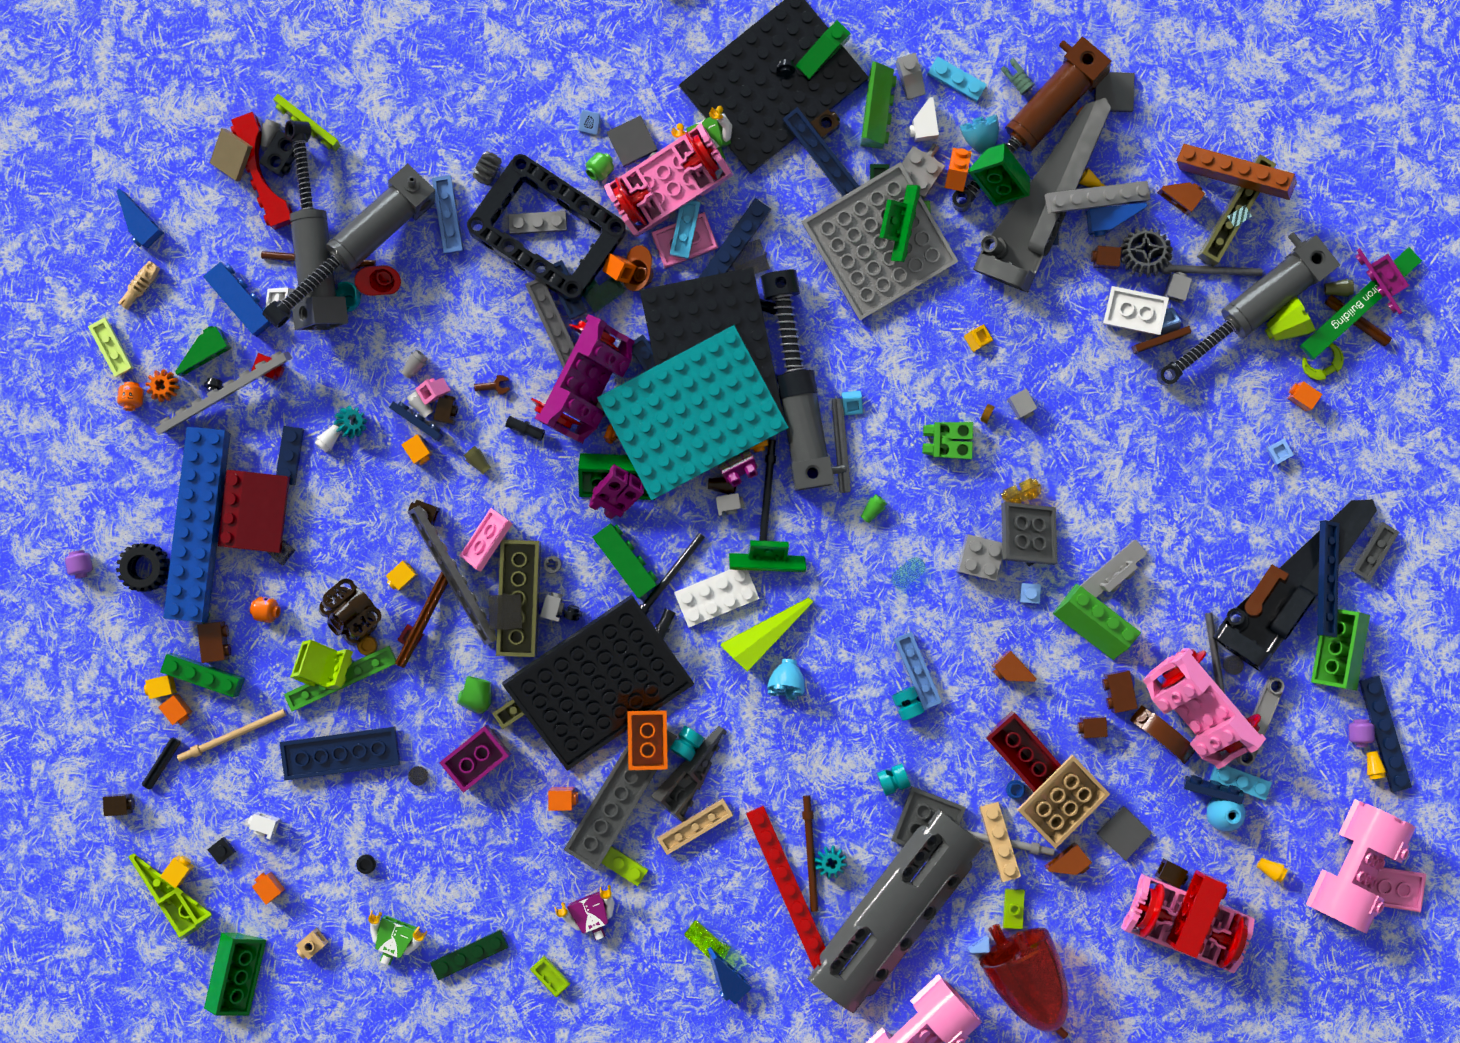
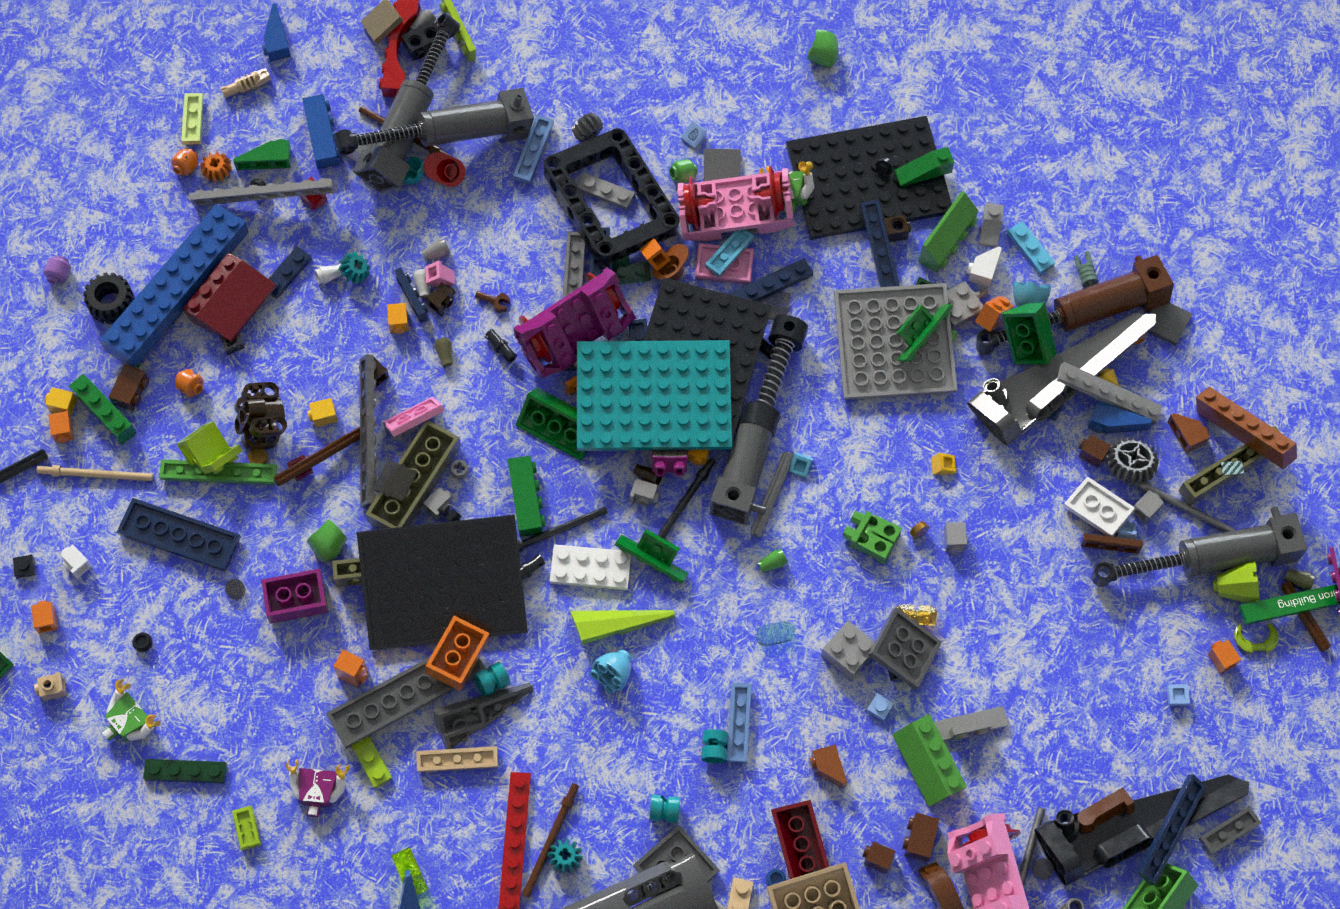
camera: 25 degrees right, 20 degrees down
magenta hips [589,464,644,519] -> none

